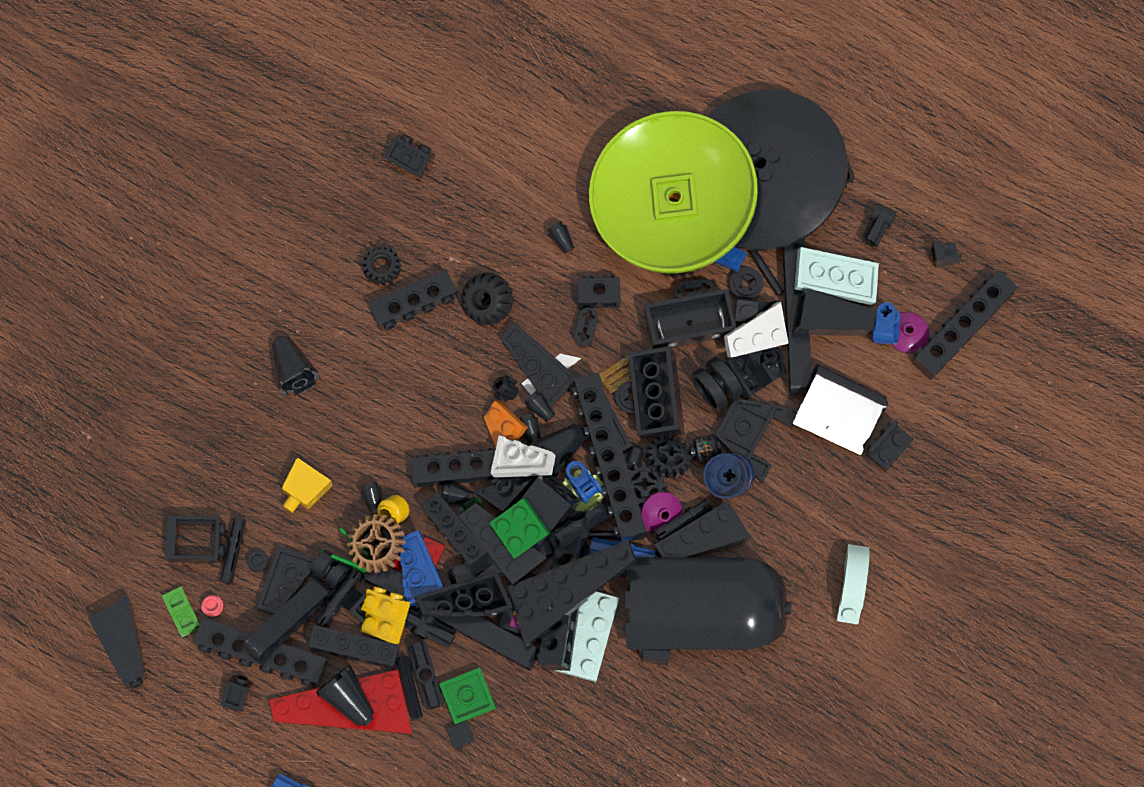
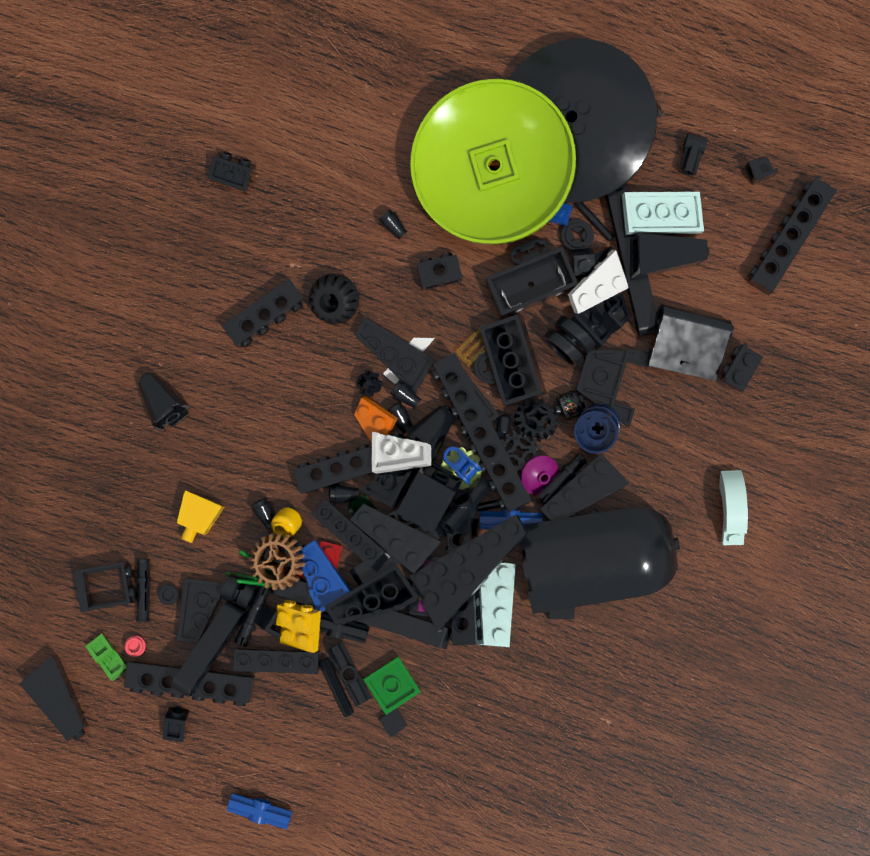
camera: 10 degrees left, 10 degrees up
red wing [269,670,413,735] -> none
black cone [315,664,375,727] -> none
black tyre [362,245,401,286] -> none
green plate [490,497,550,559] -> none
black beam [574,307,598,348] -> none
blue piece [873,302,901,345] -> none
magenta dish [891,312,929,353] -> none

